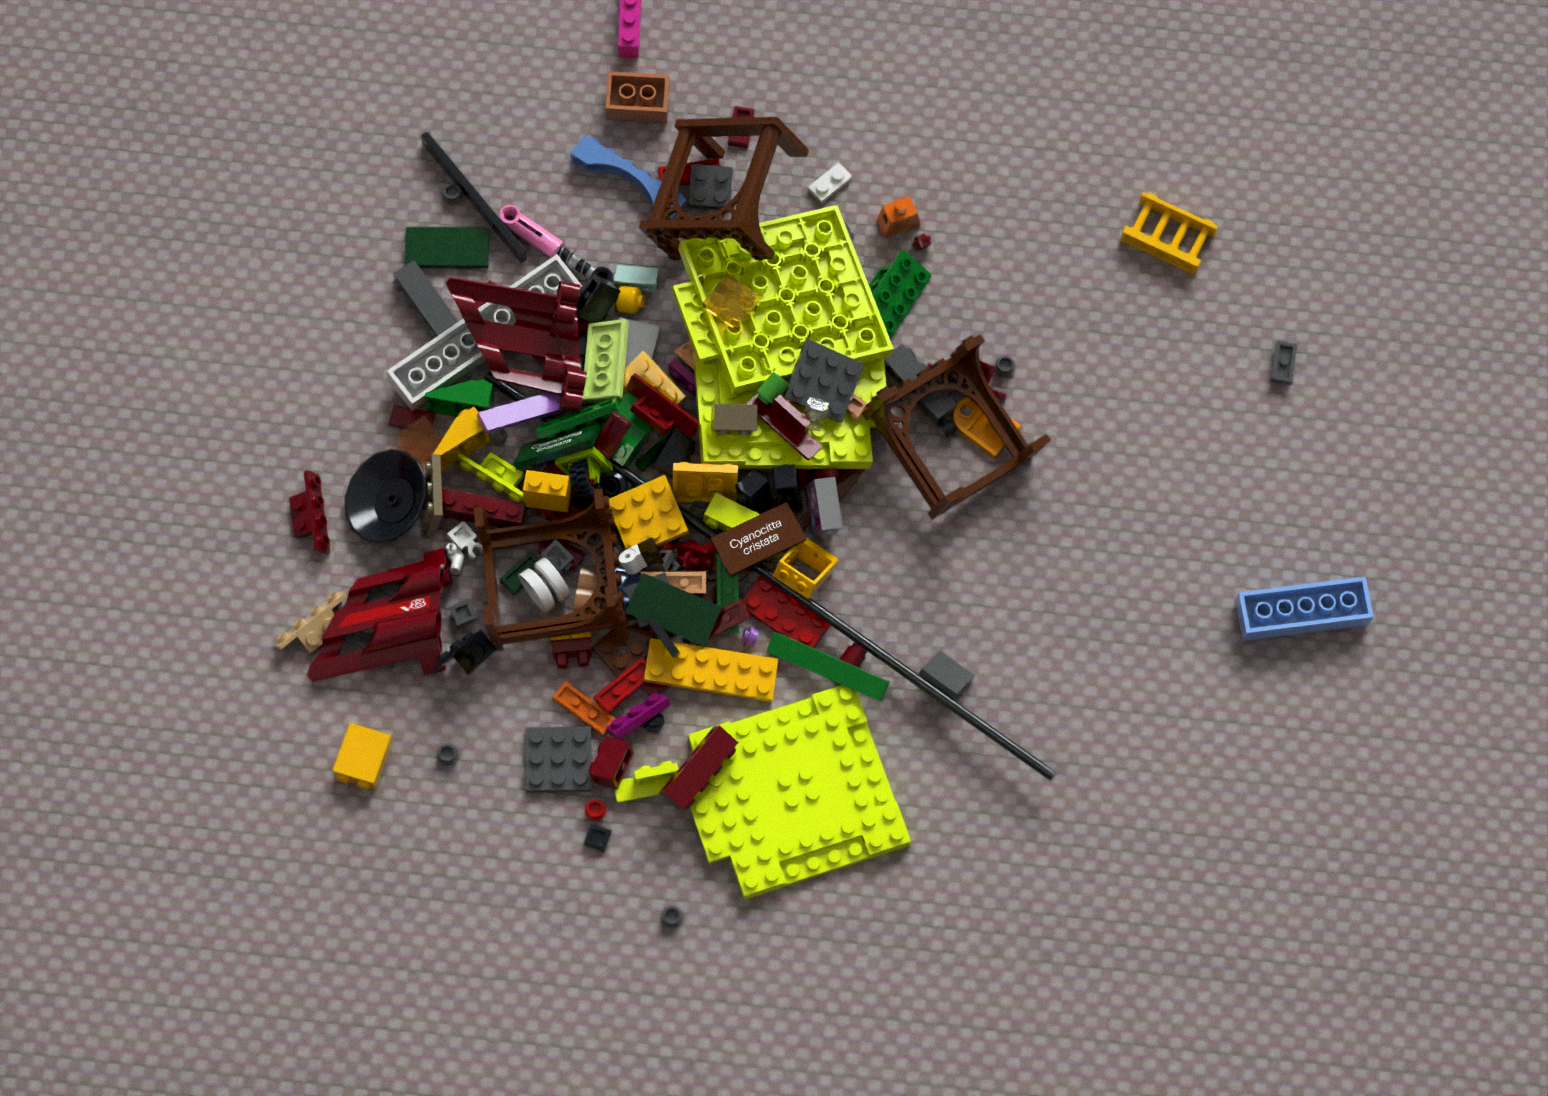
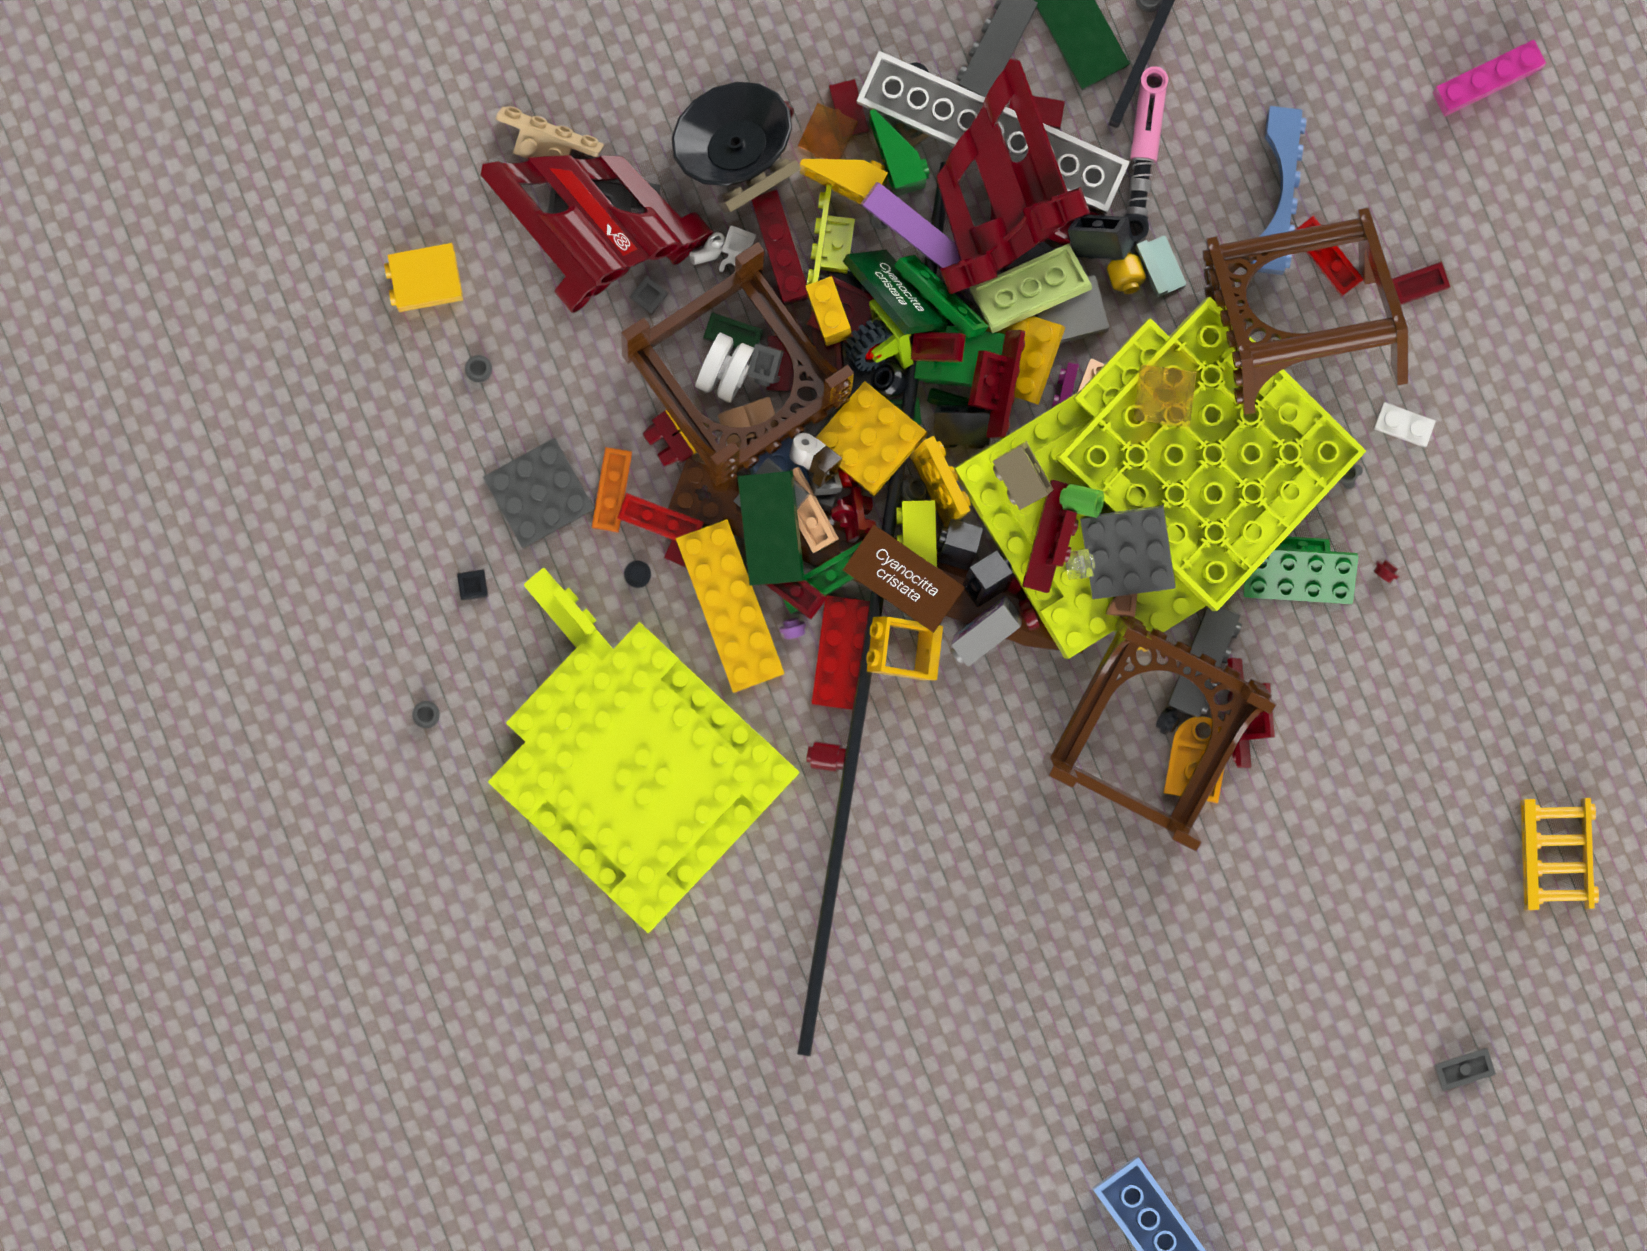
camera: 65 degrees right, 15 degrees up
dark red bracket [289,470,330,555] -> none
black bracket [434,629,497,675] -> none
red plate [585,799,607,821] -> none
dark red brick [589,736,634,790] -> none
nougat brick [605,71,670,123] -> none
magenta plate [606,692,671,739] -> none
black tile [649,617,681,658] -> none
dark red brick [659,725,739,810] -> none
dark grey plate [688,164,733,209] -> none
green tile [766,632,890,702] -> none
orange torso [876,196,921,239] -> none
dark grey tile [919,651,975,699] -> none
dark grey plate [994,356,1016,377] -> none

